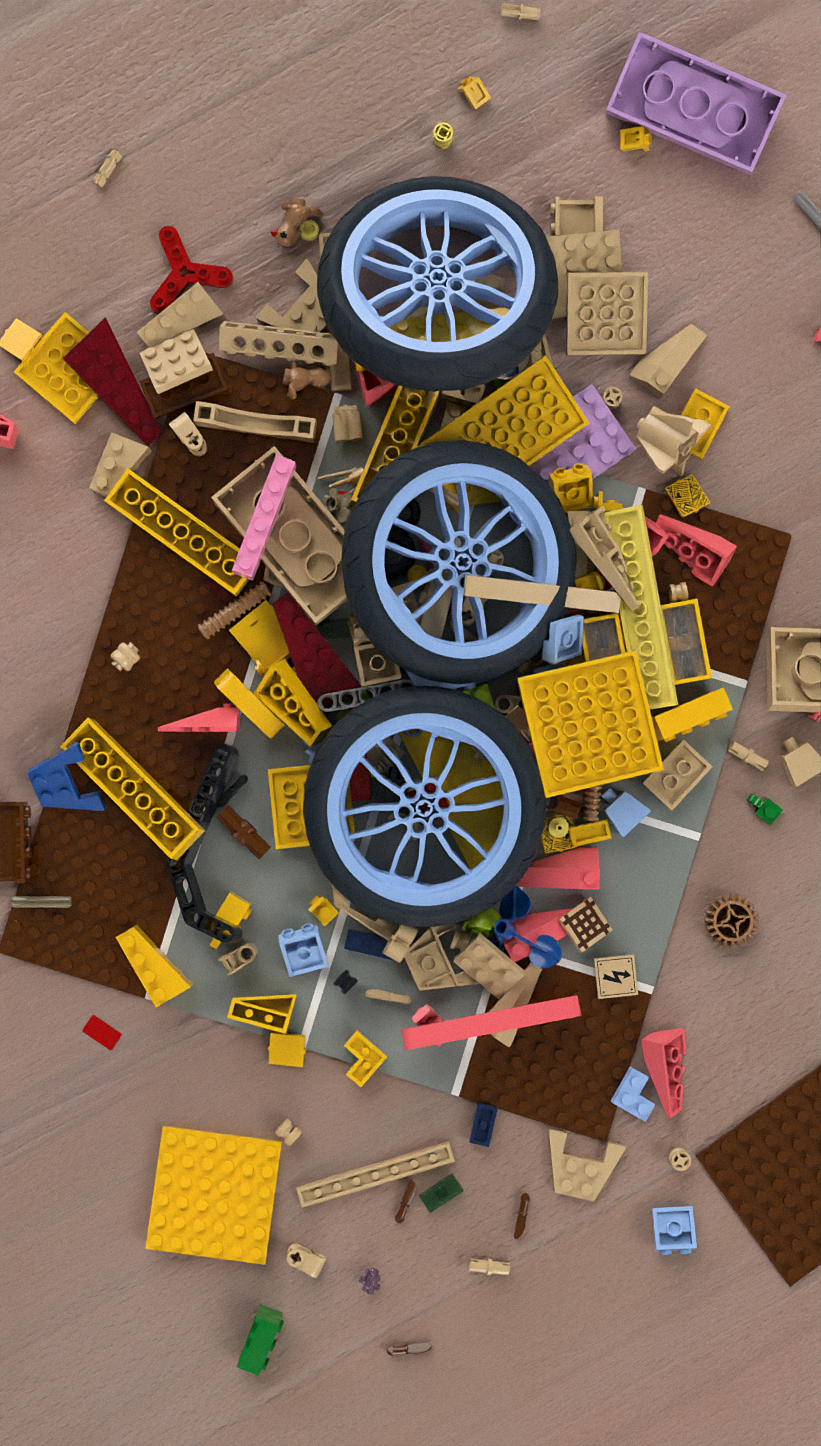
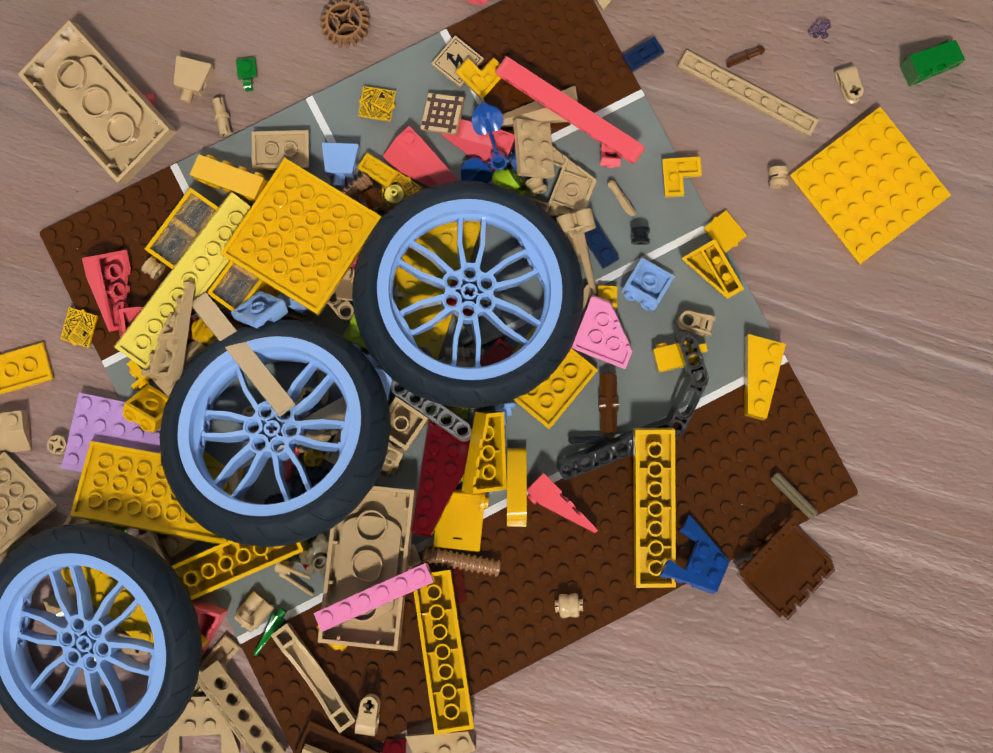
camera: 130 degrees left, 5 degrees down
red sticker [82,1015,122,1050] -> none
medium nougat animal [283,361,331,400] -> none
clear green plate [310,618,349,639] -> none
clear green plate [419,1173,464,1213] -> none
tan brick [634,406,711,476] -> none
none -> green piece [253,608,287,656]
none -> yellow piece [358,86,396,122]
none -> yellow plate [454,58,501,99]
none -> bright pink plate [572,295,633,369]

